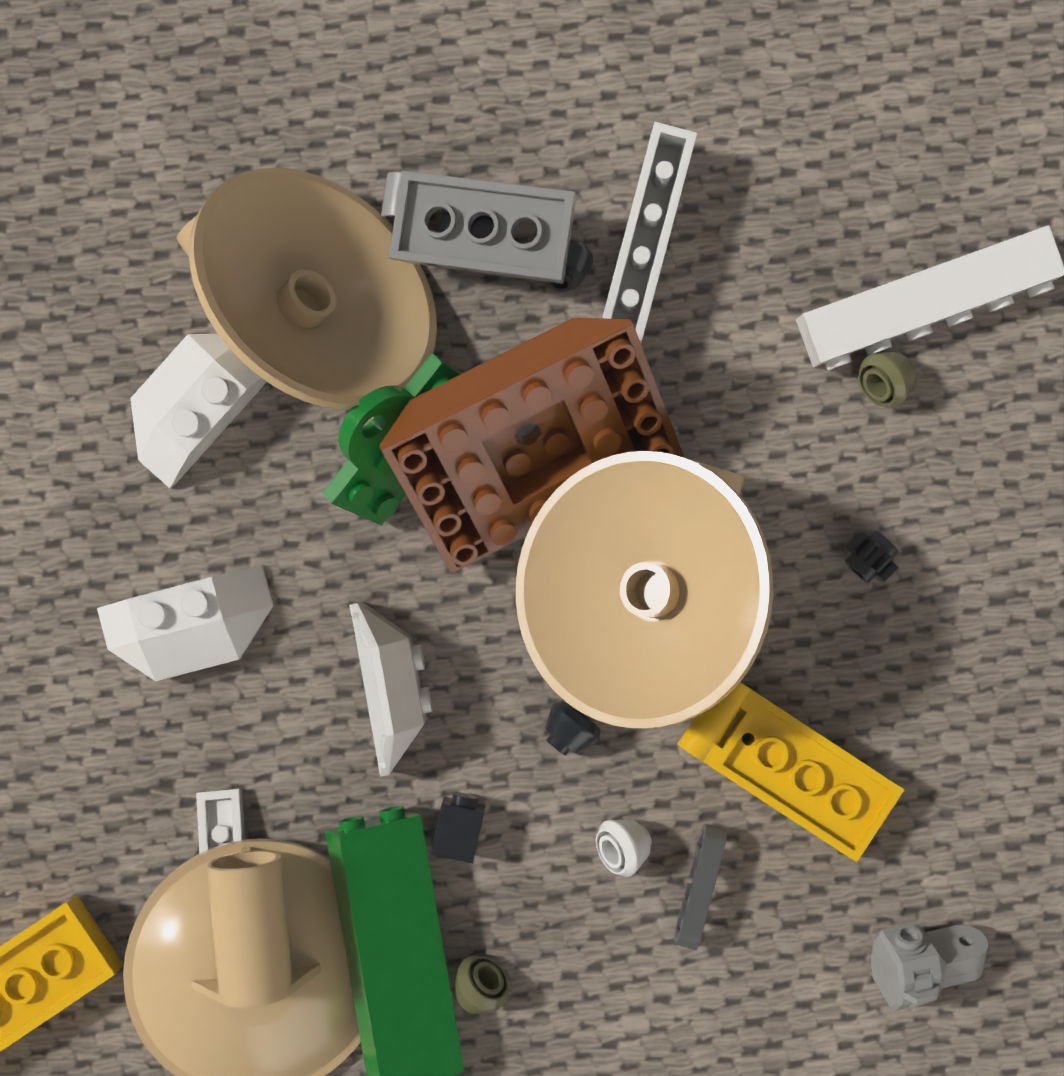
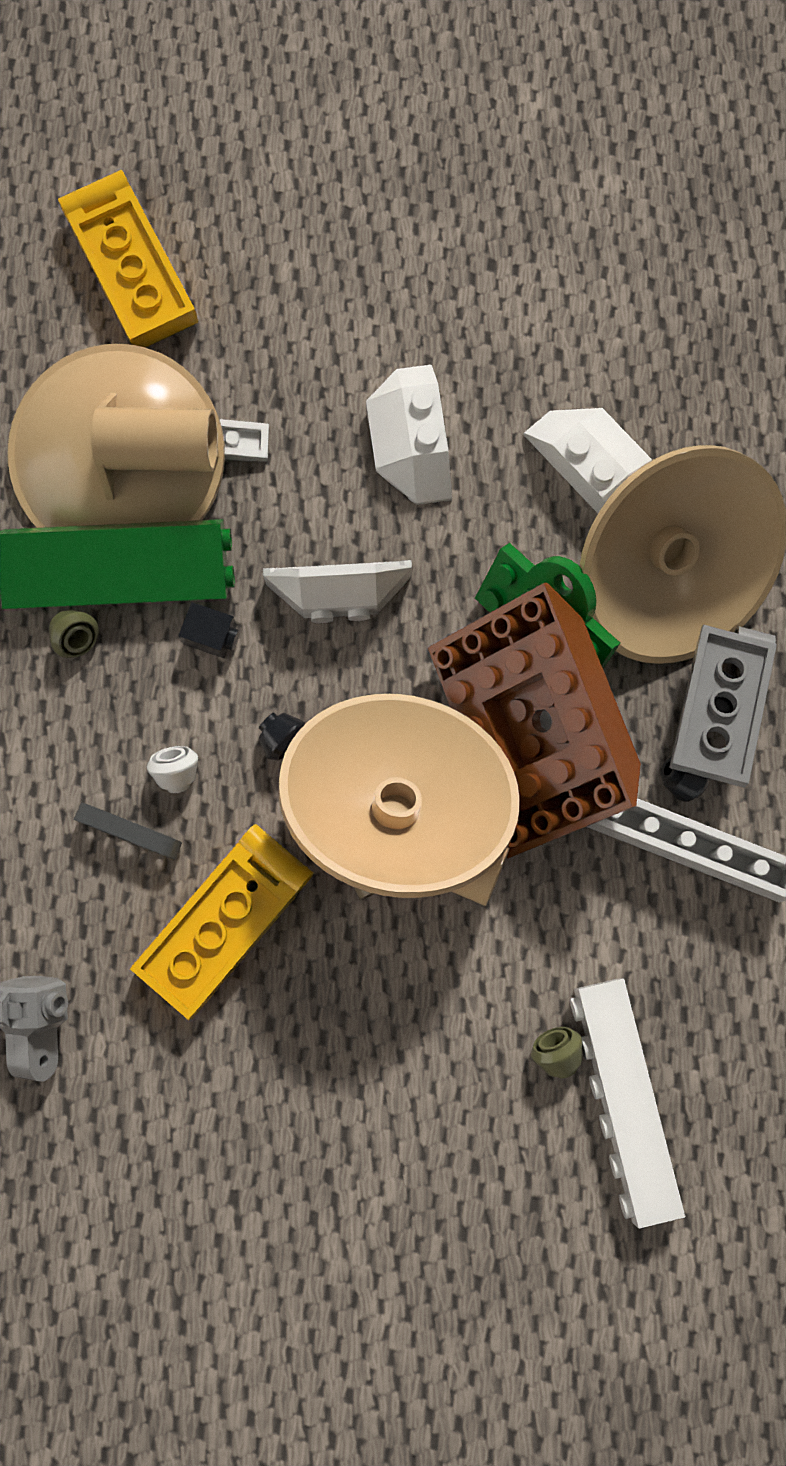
camera: 95 degrees right, 10 degrees down
black gear [845,530,899,584] -> none

